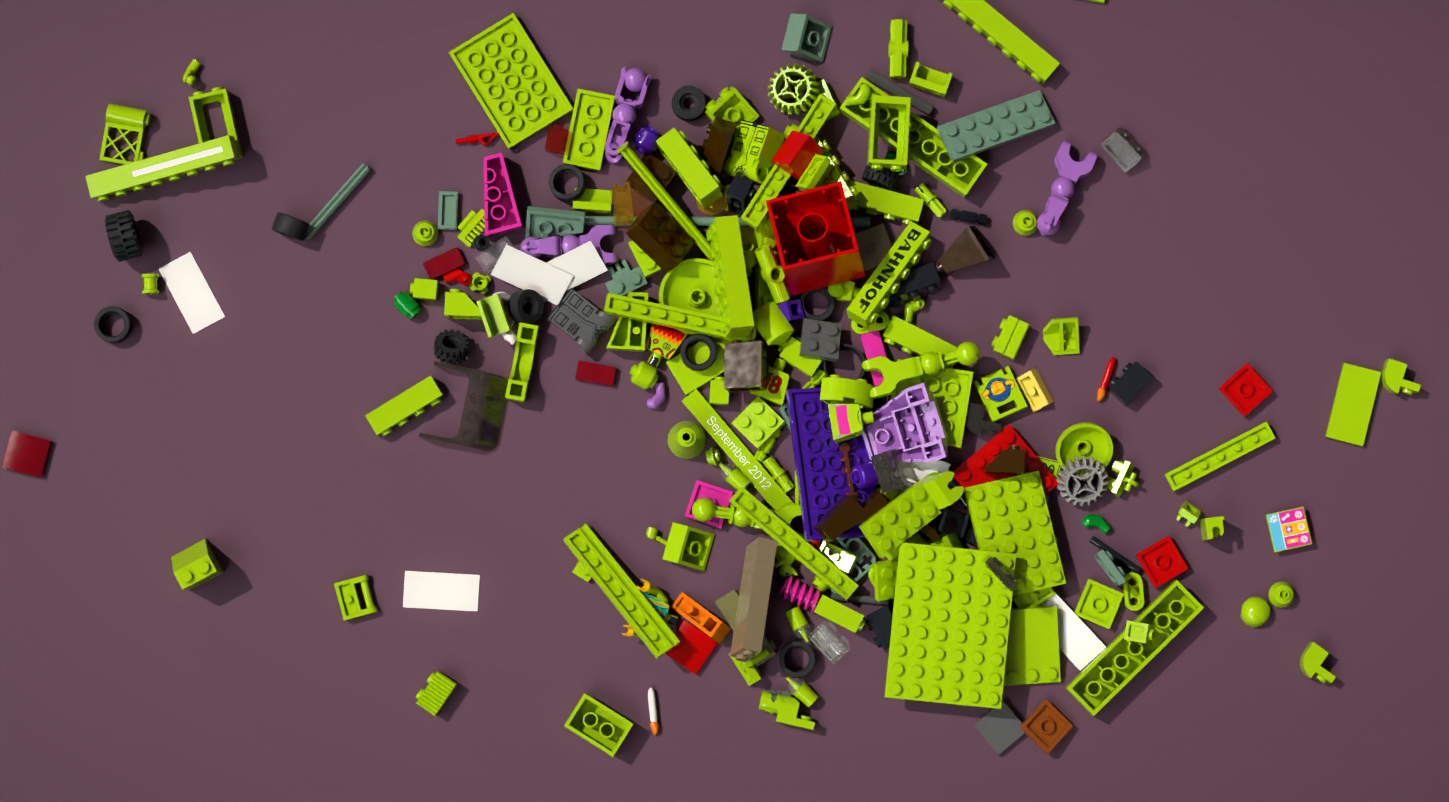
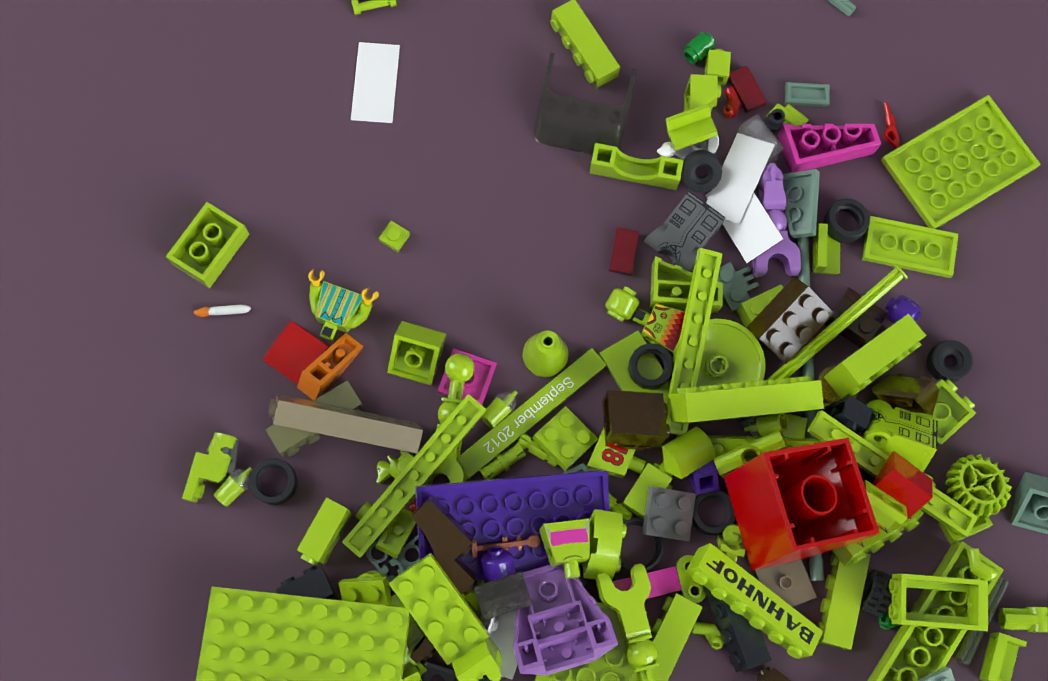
camera: 85 degrees right, 10 degrees down
lime cone [412,220,438,246] -> none
lime brick [415,671,457,716] -> none
black tyre [434,329,469,365] -> none
lime plate [469,273,491,294] -> none
clear red brick [545,124,568,155] -> none
lime plate [563,524,680,659] -> none
medium lavender piece [605,66,652,164] -> none
clear yellow hinge [610,181,634,226] -> none
medium lavender arm [646,383,666,409] -> none
lime hand [646,527,667,546] -> none
lime plate [706,447,721,466] -> none
lime brick [709,377,729,405] -> none
lime plate [729,649,769,686] -> none
dark pink piece [778,575,821,613] -> none
lime piece [786,606,811,642] -> none
clear brick [807,621,850,665] -> none
dark grey bar [831,592,889,606] -> none
lime axle [914,183,947,218] -> none

